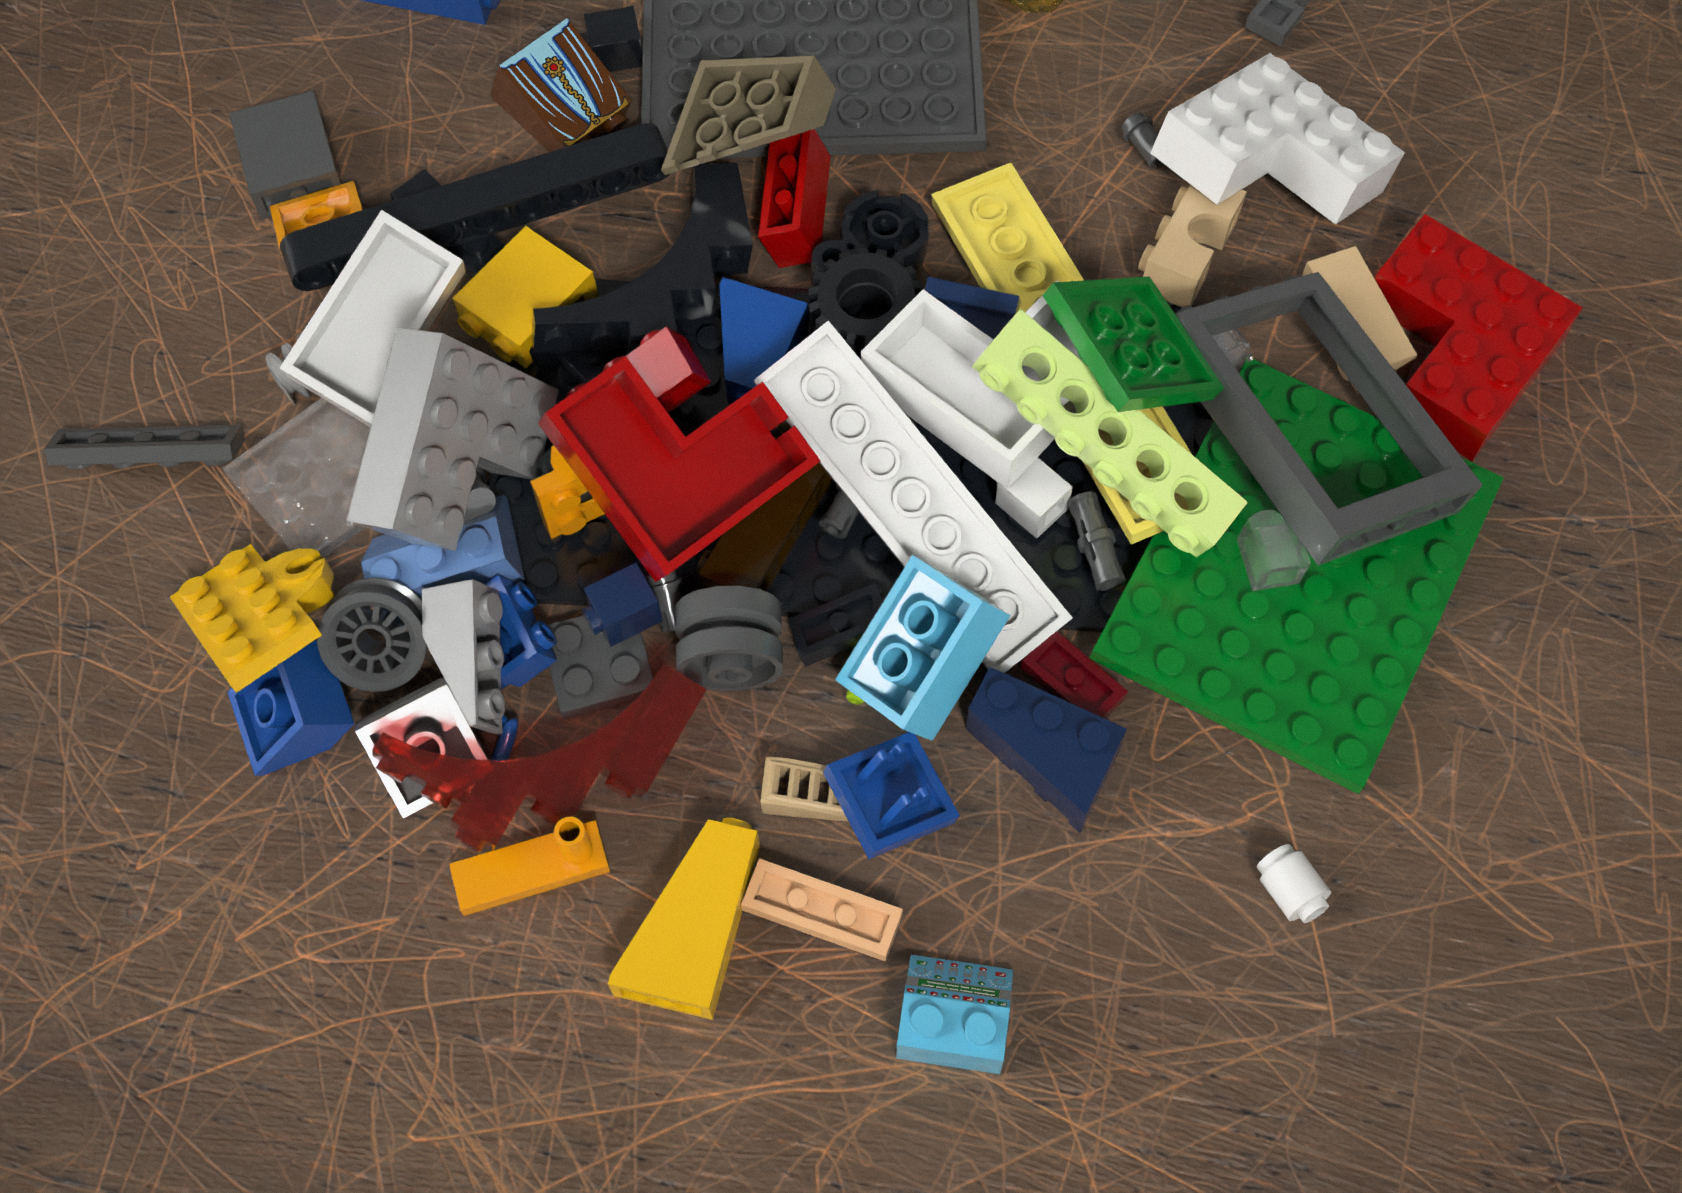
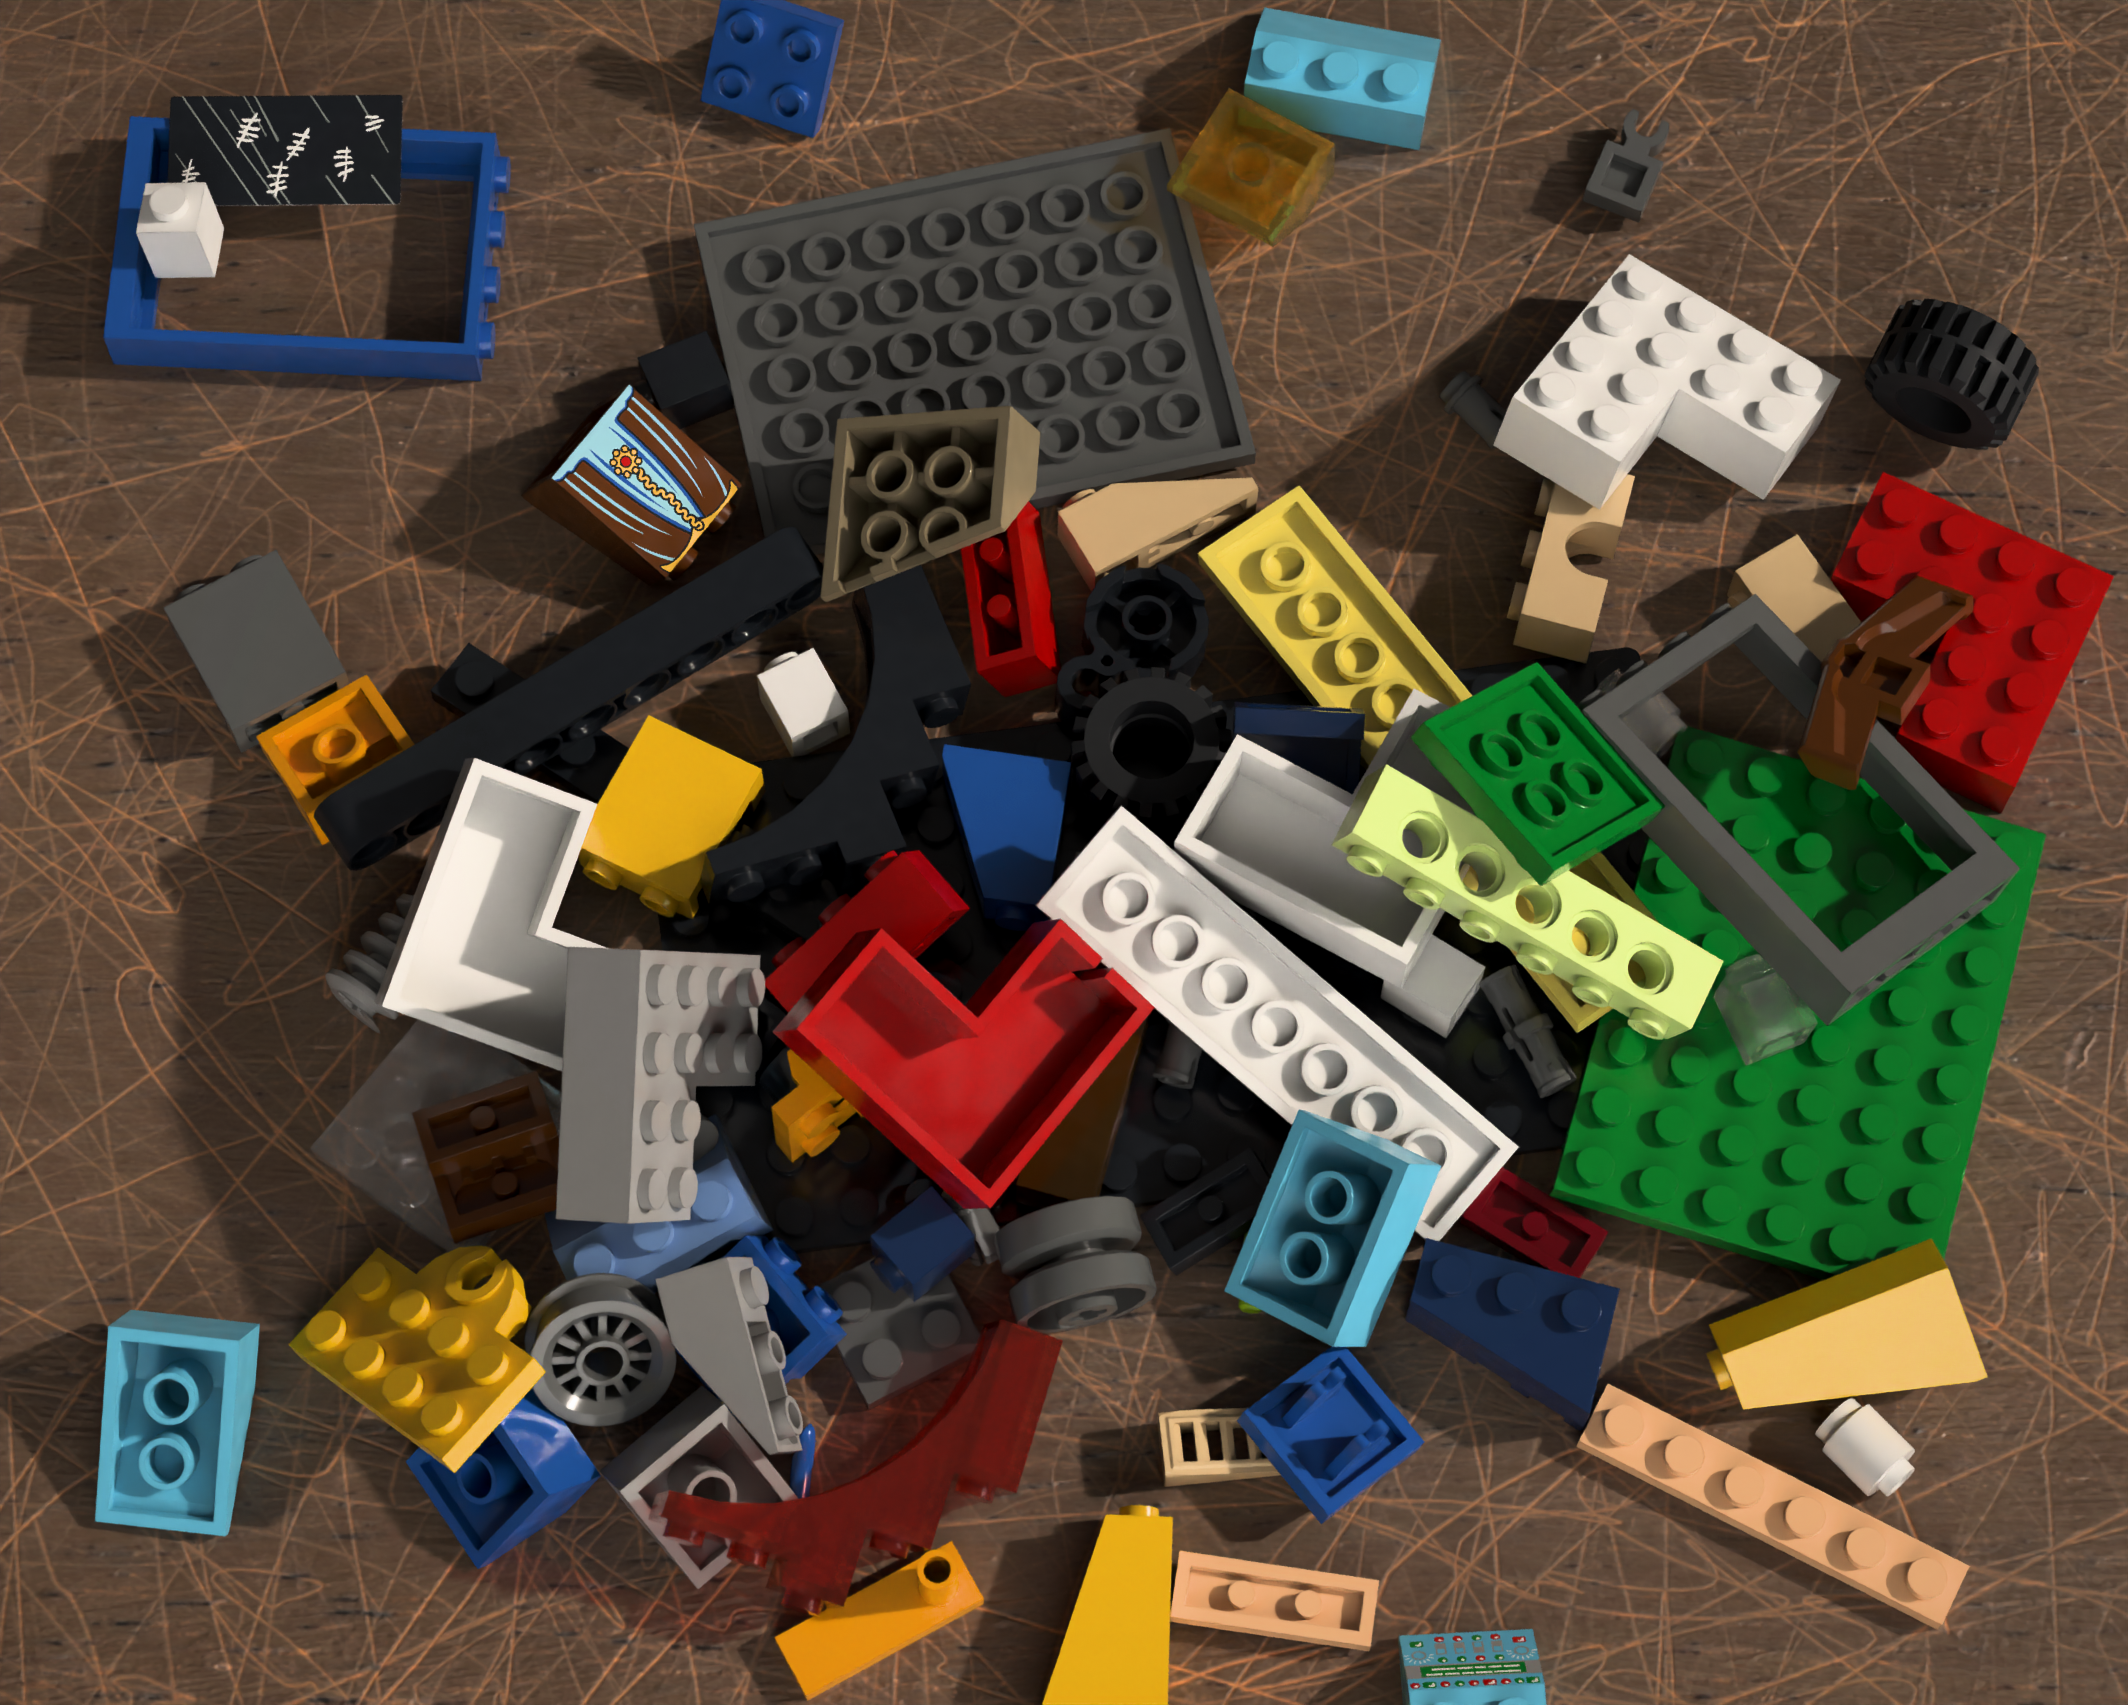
camera: 15 degrees left, 5 degrees up
dark grey plate [44,424,244,469] -> none
none -> medium azure slope [95,1310,260,1536]
none -> reddish brown slope [411,1071,559,1244]
none -> white brick [757,648,850,757]
none -> tan slope [1057,477,1259,592]
none -> light nougat plate [1576,1384,1969,1630]
none -> yellow slope [1706,1238,1987,1409]
none -> reddish brown plate [1797,575,1973,790]
none -> black tyre [1864,299,2039,450]

